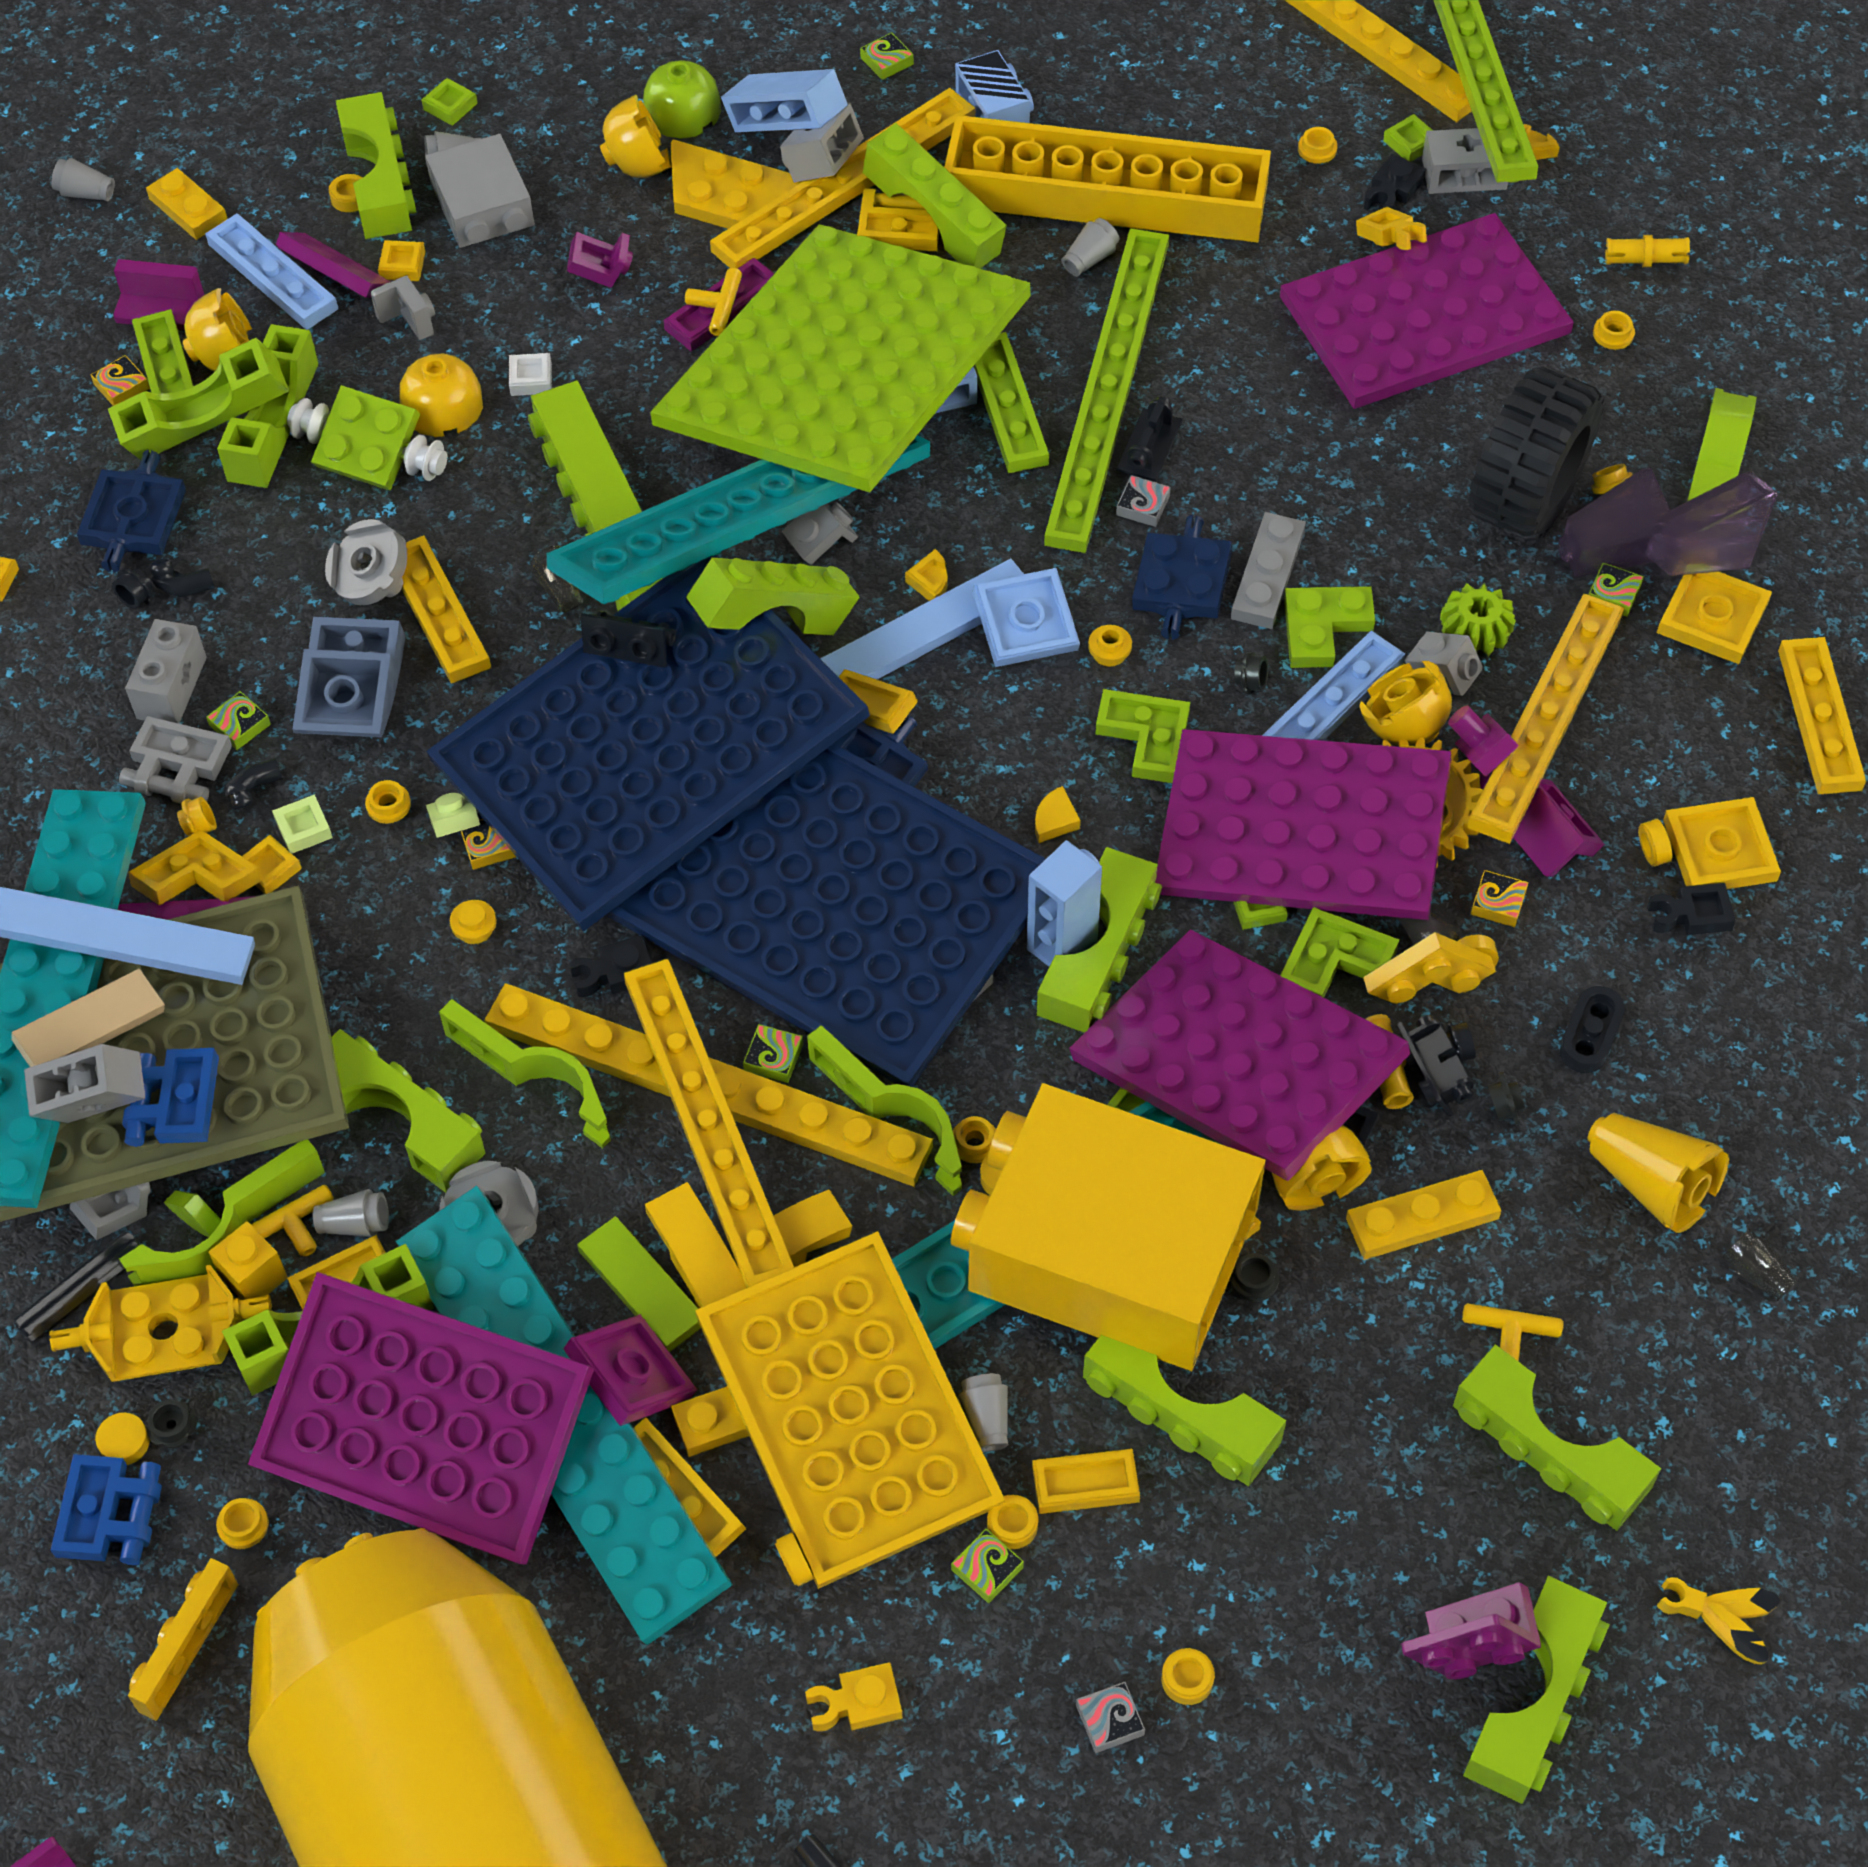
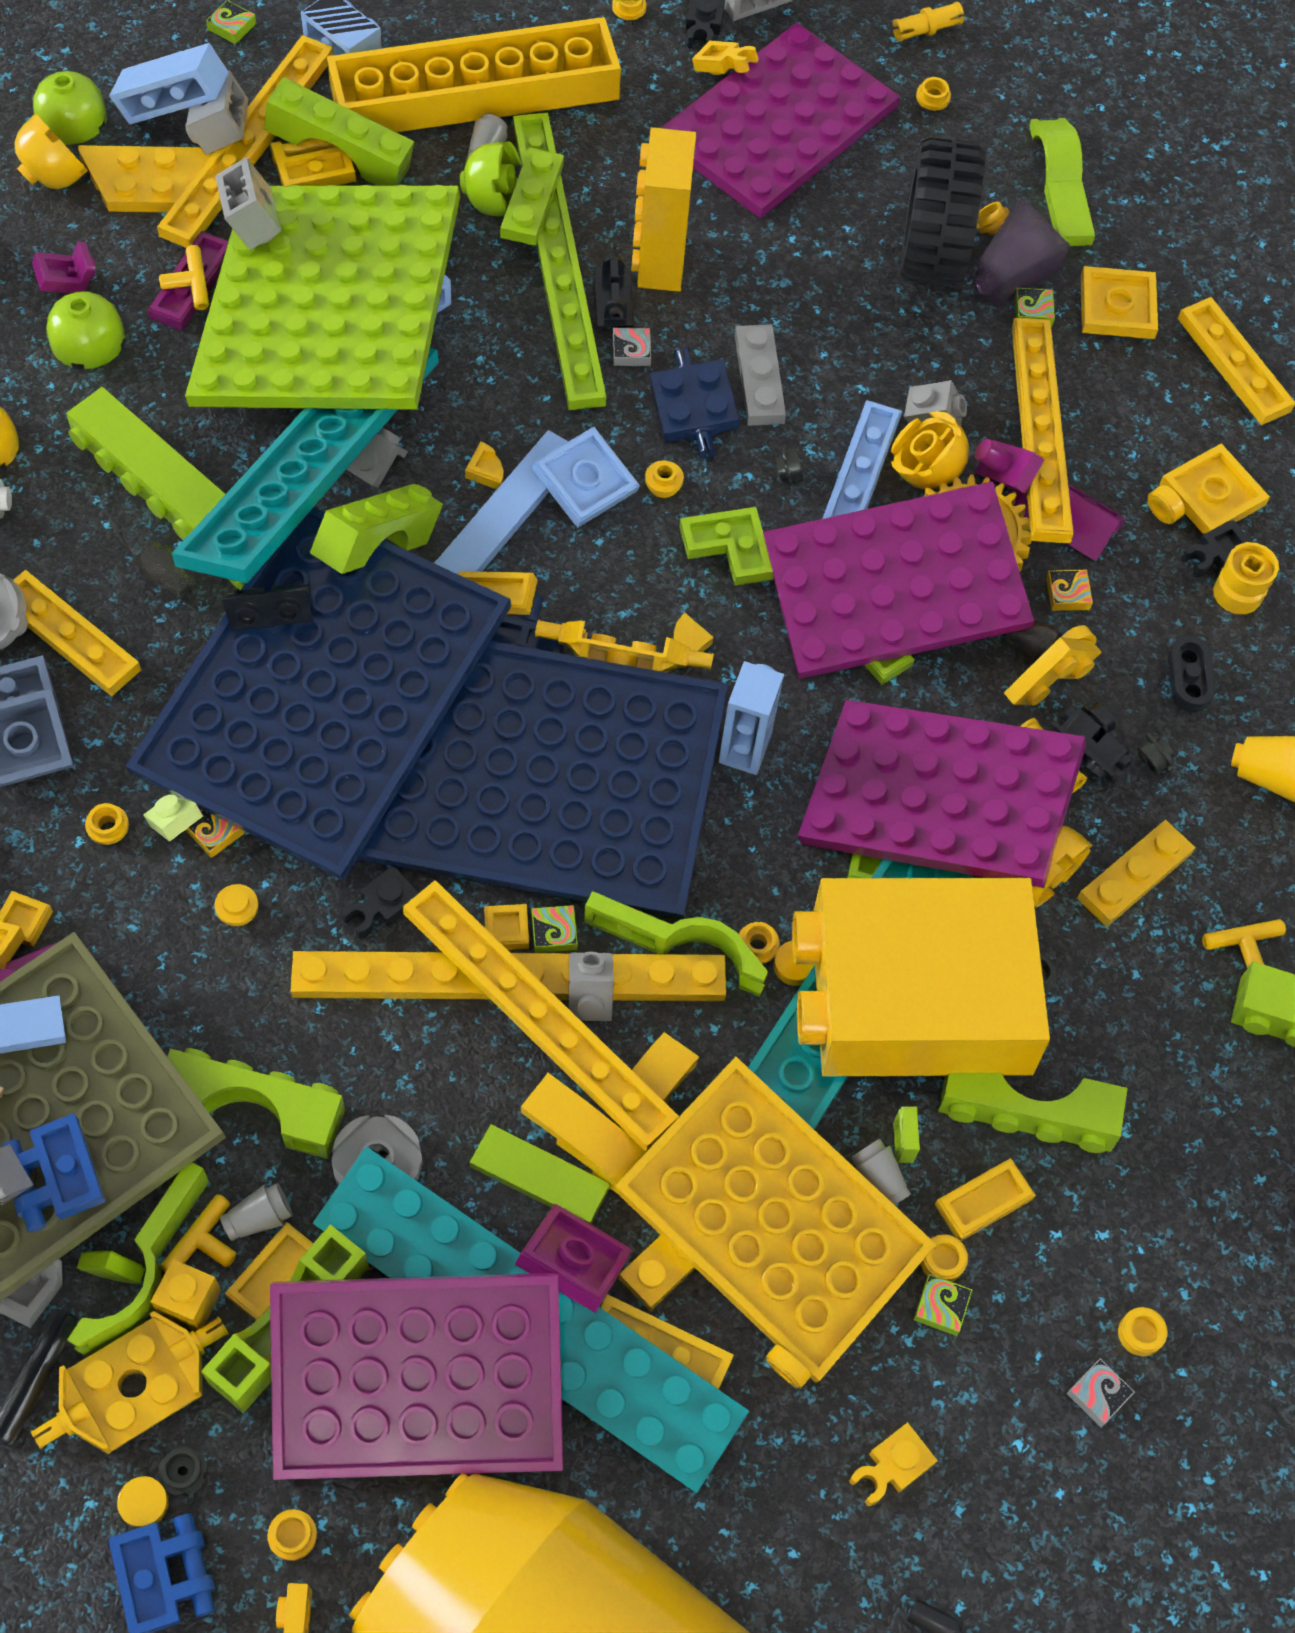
camera: 30 degrees left, 5 degrees up
yellowish green plate [272,794,333,854] -> none
lime piece [439,999,611,1148] -> none
white tile [509,353,552,396] -> none
lime plate [973,332,1049,473] -> none
lime arch [1037,847,1162,1033] -> none
lime plate [1280,907,1399,998] -> none
lime plate [1284,587,1375,668] -> none
lime gear [1440,582,1516,657] -> none
clear purple slope [1645,472,1778,576] -> none
none -> lime cylinder [46,291,125,369]
none -> light grey brick [215,157,282,250]
none -> lime cylinder [460,142,521,216]
none -> yellow tile [484,904,529,950]
none -> lime plate [500,147,564,246]
none -> yellow plate [535,620,714,673]
none -> light grey bracket [568,952,613,1021]
none -> yellow brick [631,127,696,292]
none -> lime tile [893,1107,920,1163]
none -> yellow wheel [1213,542,1279,615]

